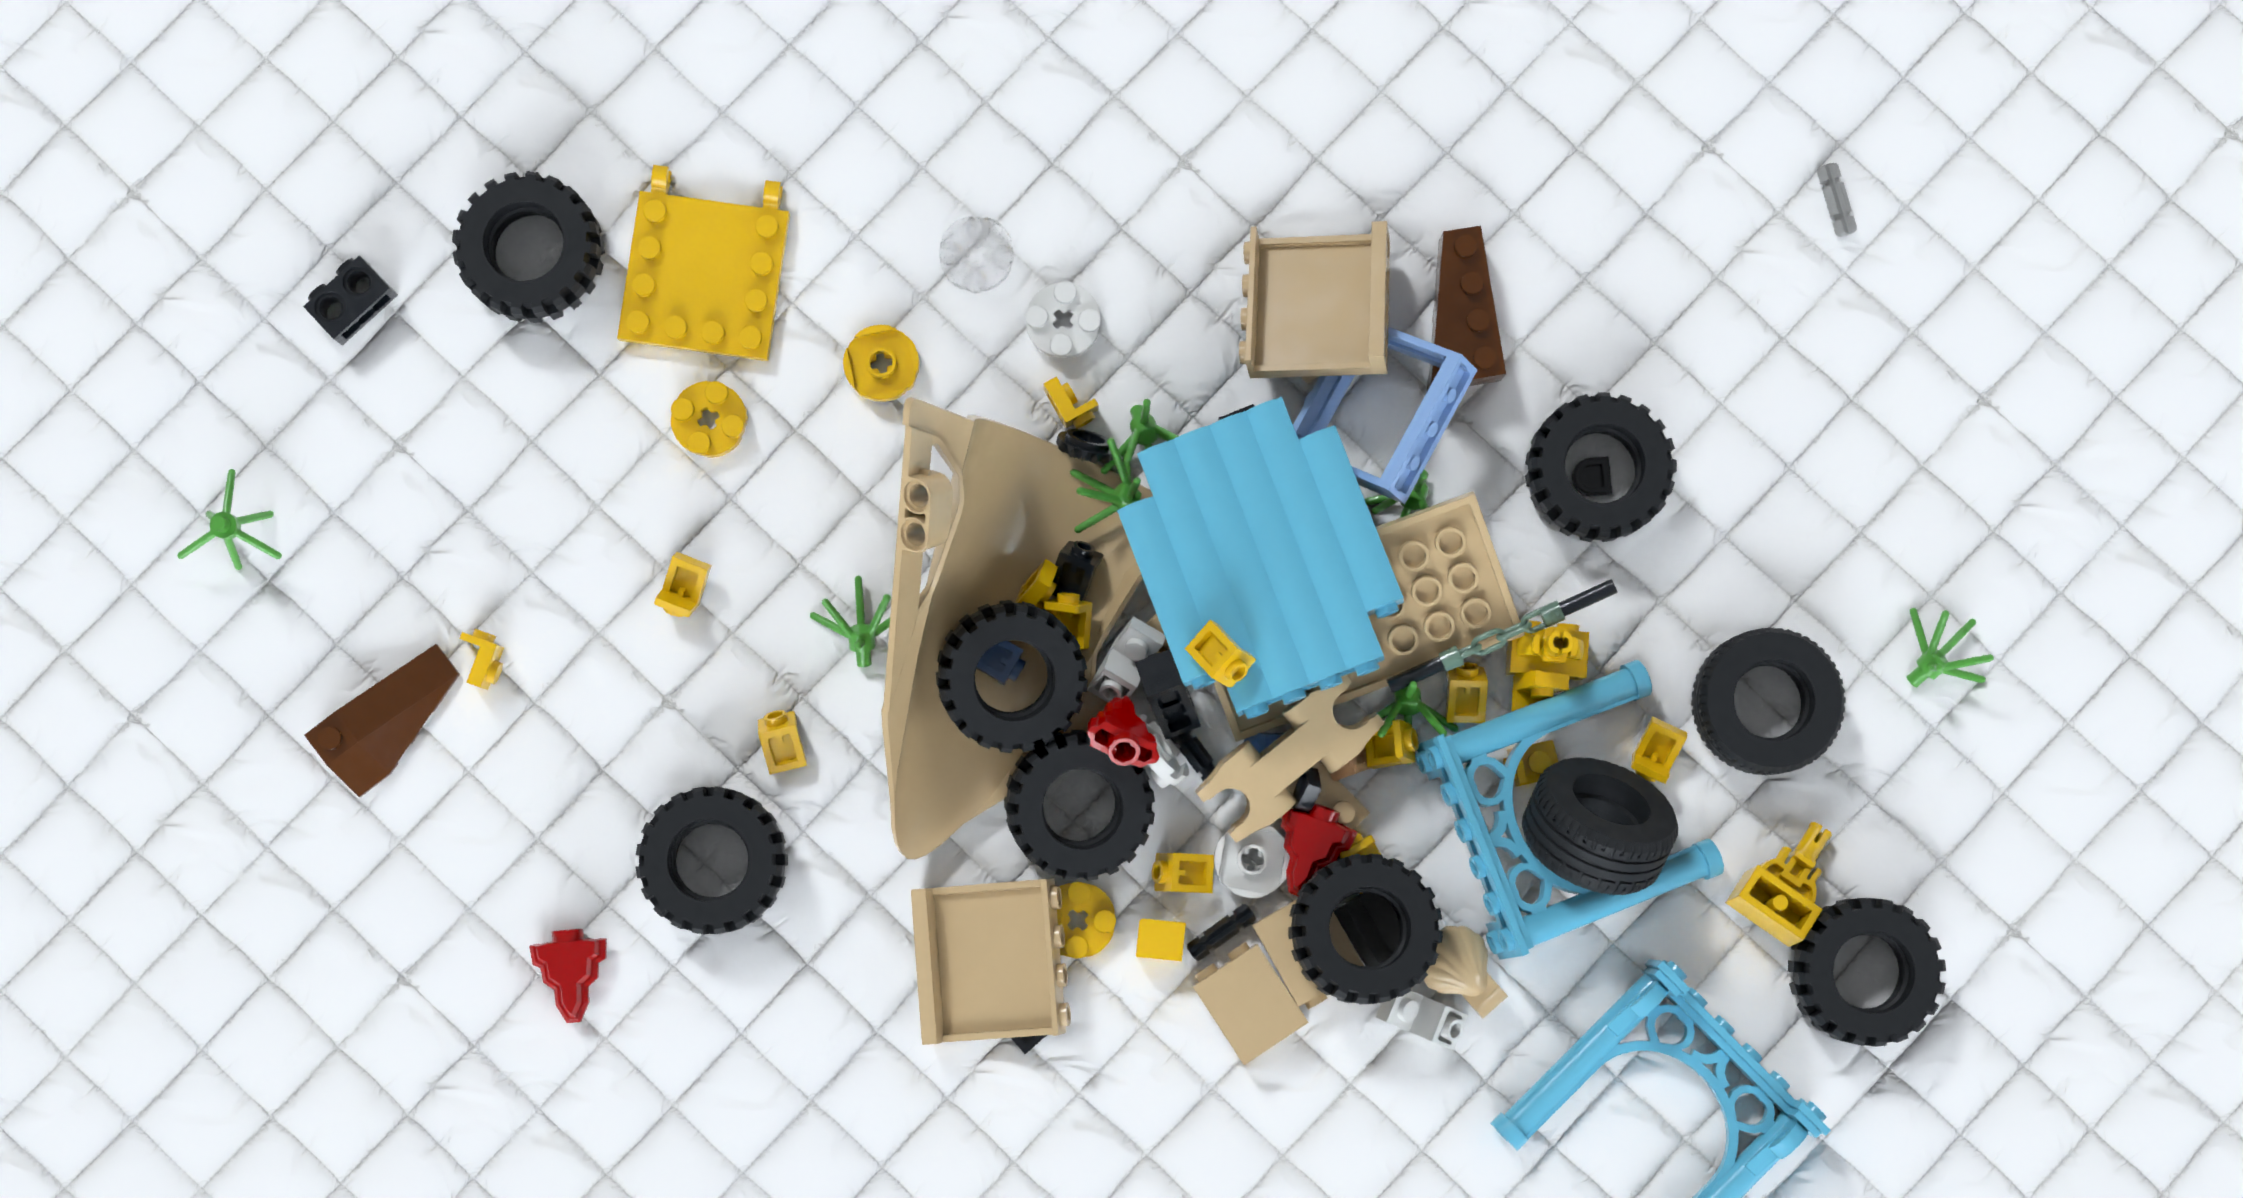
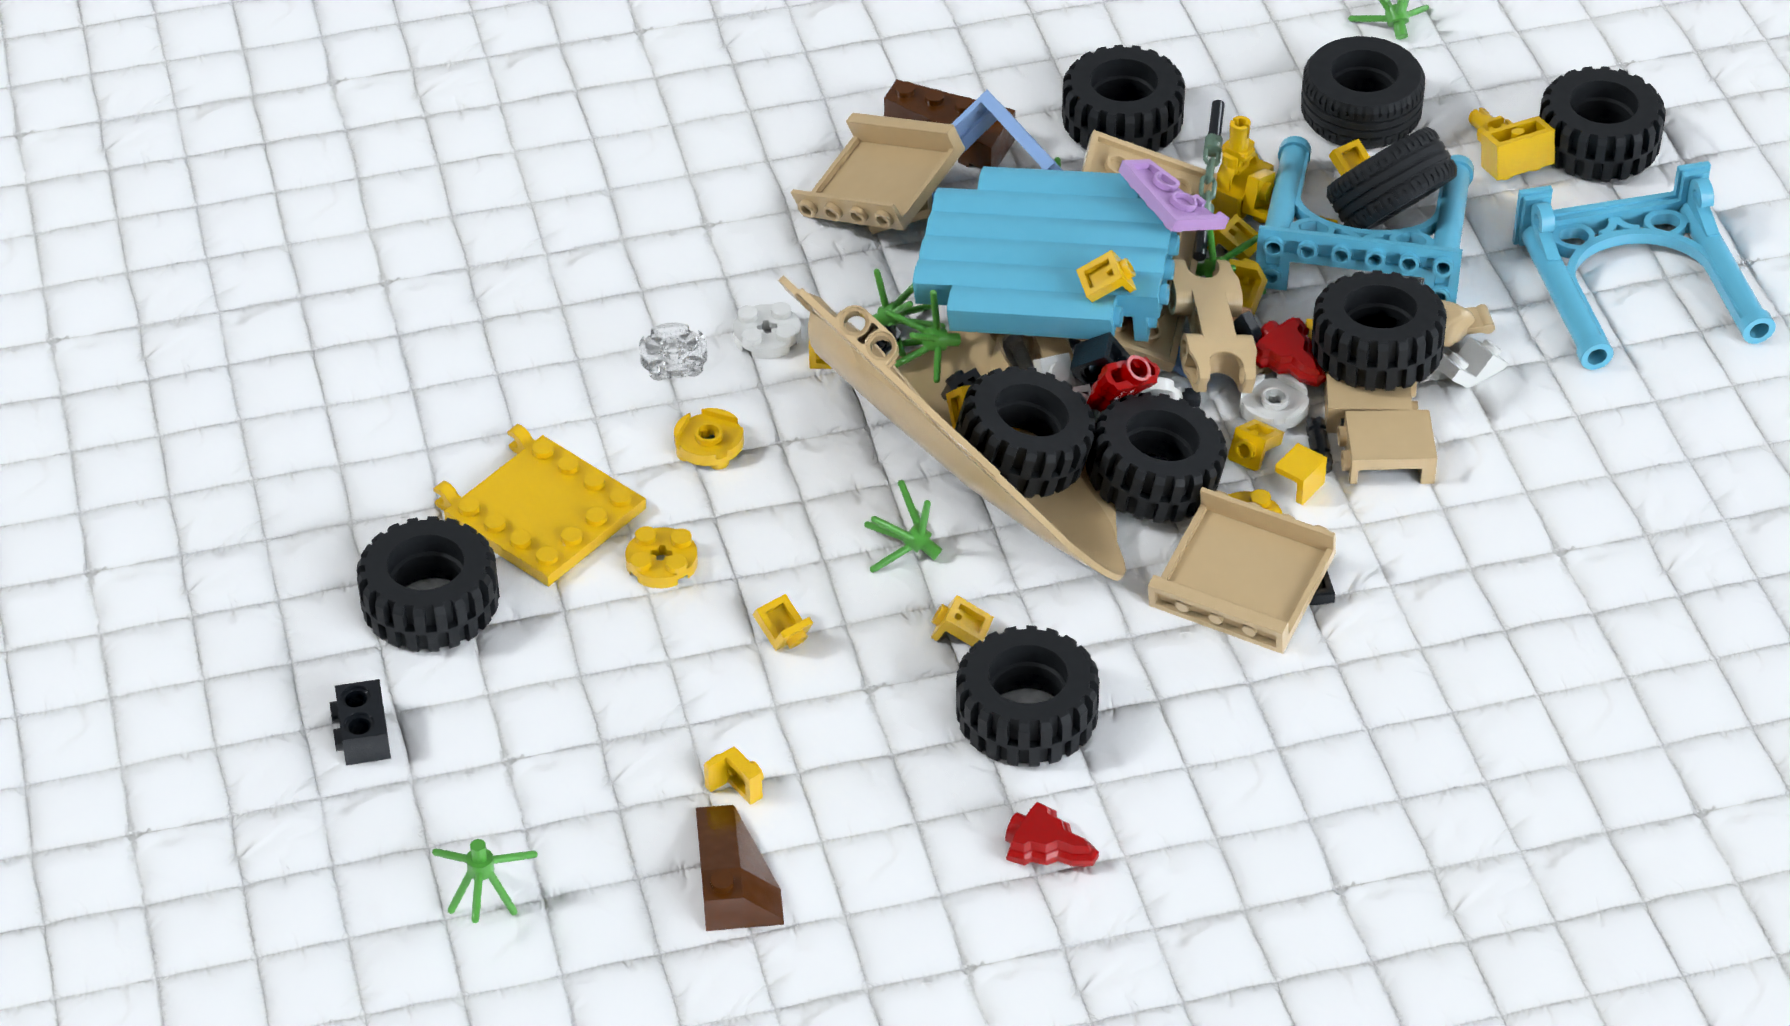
camera: 55 degrees left, 40 degrees down
none -> lavender wing [1118,159,1230,232]

